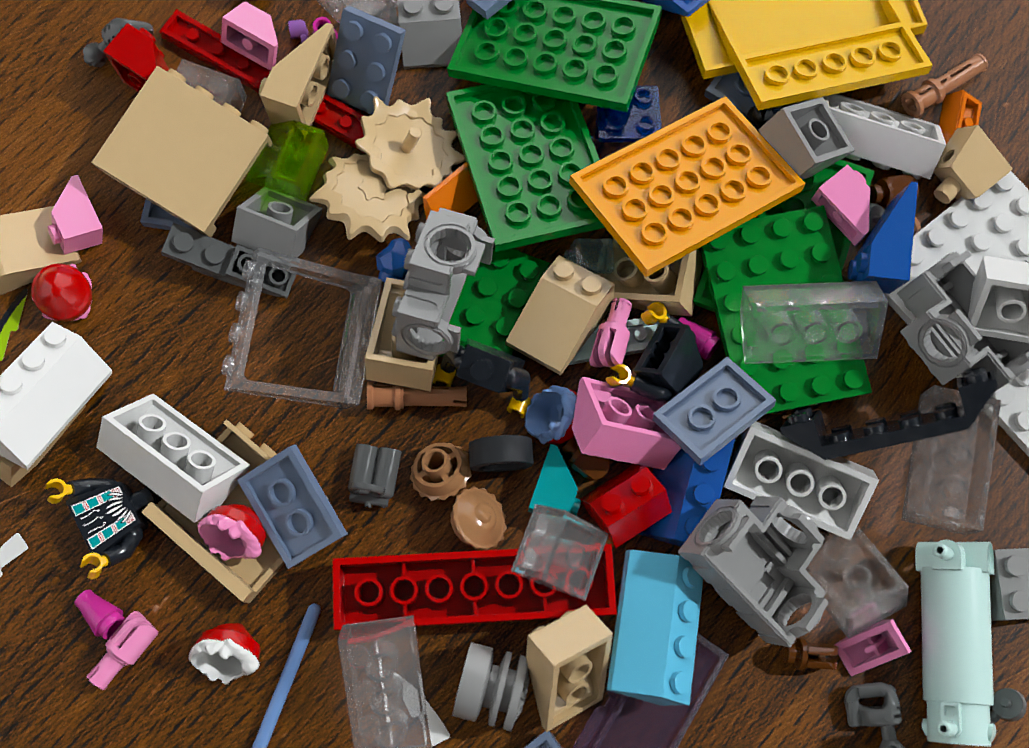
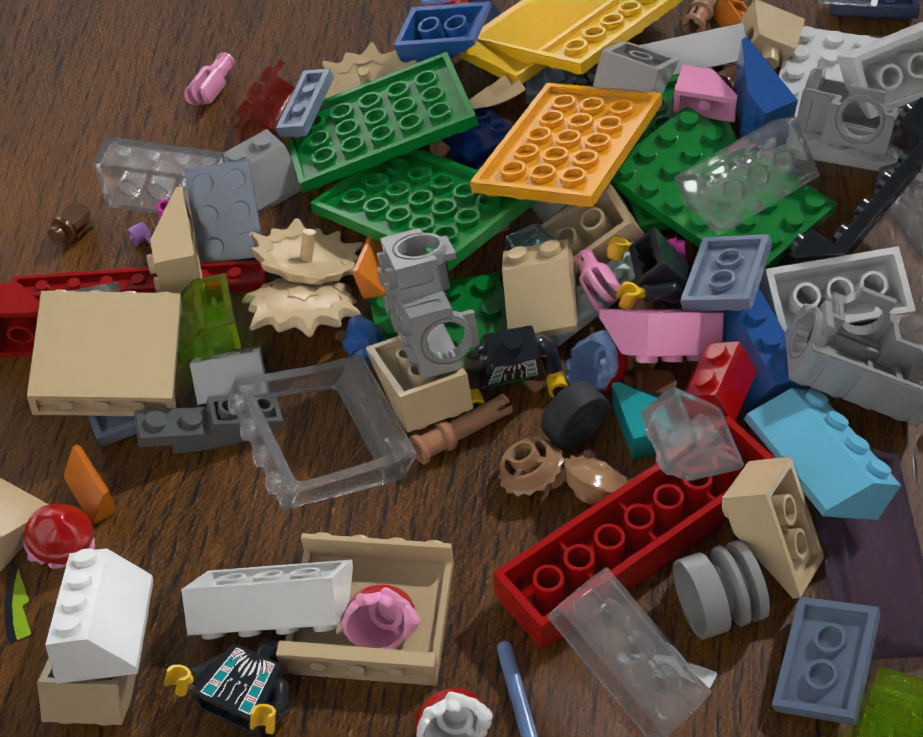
camera: 25 degrees left, 25 degrees down
bright pink slope [48,175,103,254] -> none
bright pink slope [221,1,278,71] -> none
sand blue plate [237,444,348,569] -> none
dark grey piece [348,444,402,508] -> none
none -> orange slope [64,444,117,524]
none -> tan slope [469,75,526,109]

